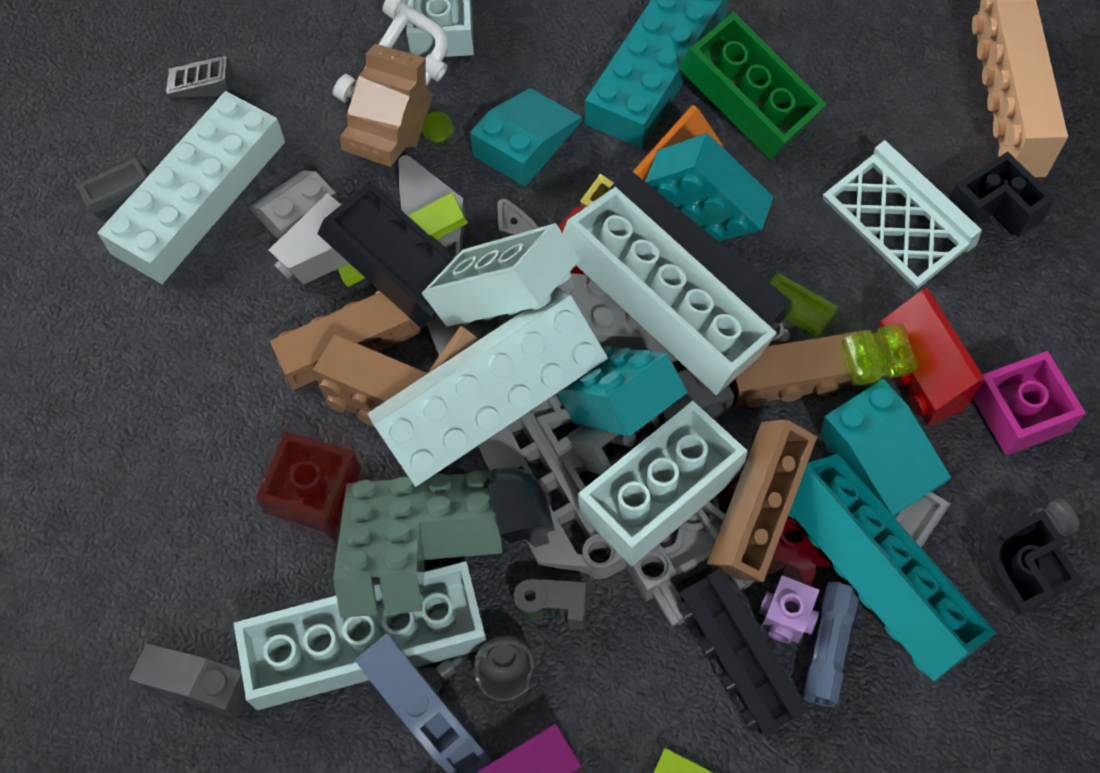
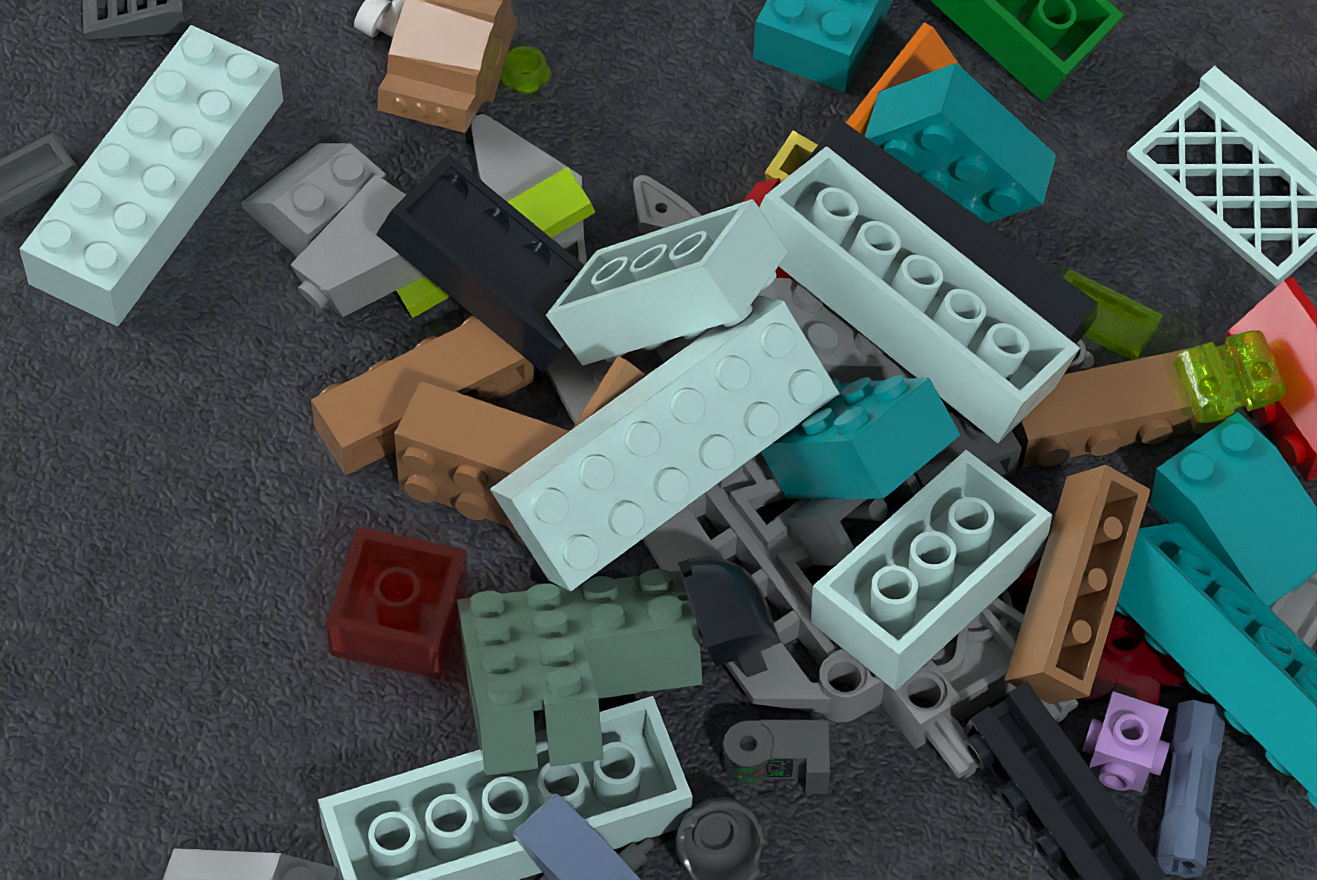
camera: 10 degrees left, 5 degrees down
teal slope [470,88,582,187] -> none

